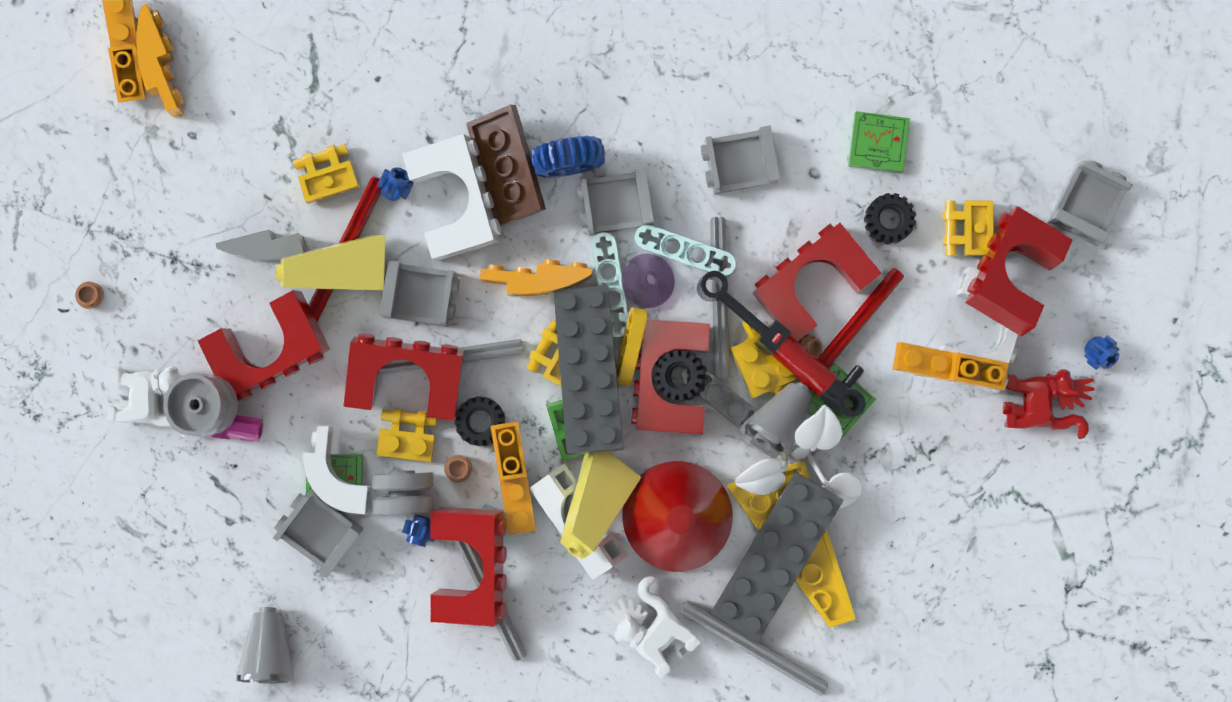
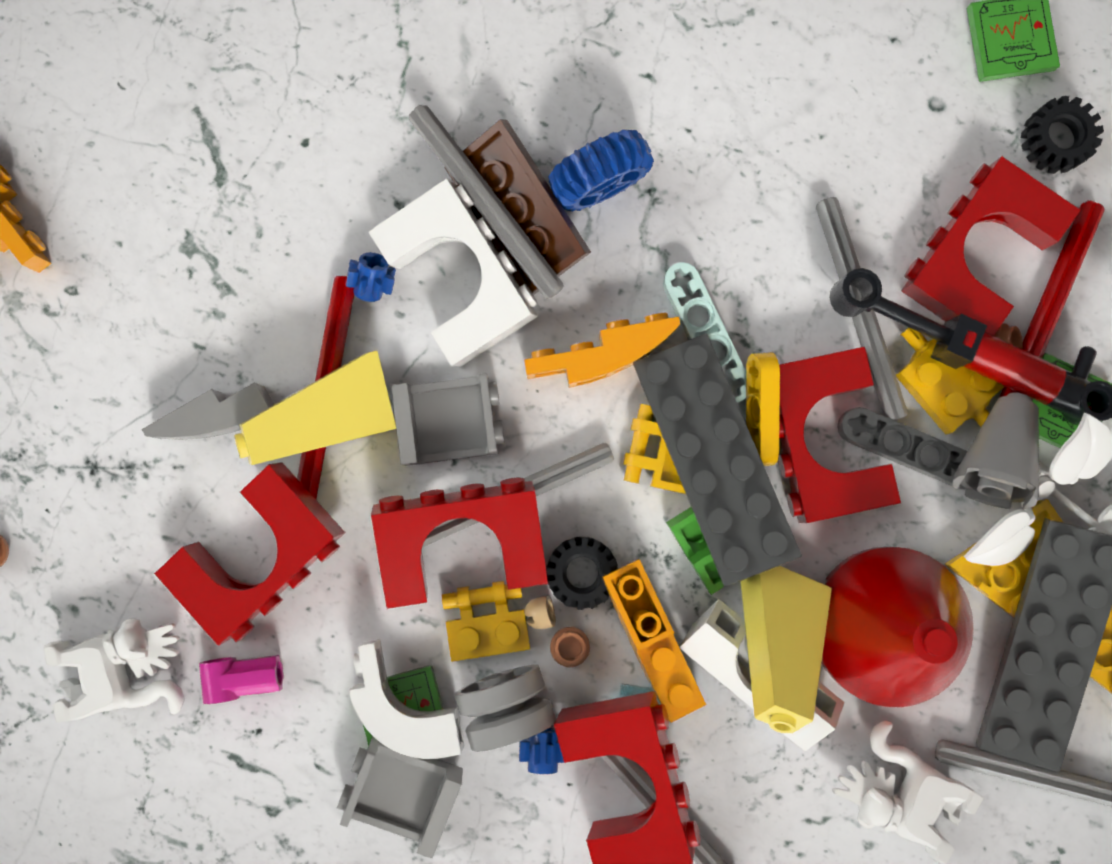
camera: 15 degrees left, 0 degrees up
light grey wheel [163,374,238,436] -> none
yellow plate [293,144,360,204] -> none
light grey panel [576,168,654,235] -> none
clear purple dish [621,253,675,308] -> none
light aqua beam [634,225,737,277] -> none
black tyre [654,350,708,401] -> none
light grey panel [701,125,780,194] -> none
none -> light grey axle [409,105,564,299]
none -> tan hinge [524,595,556,629]

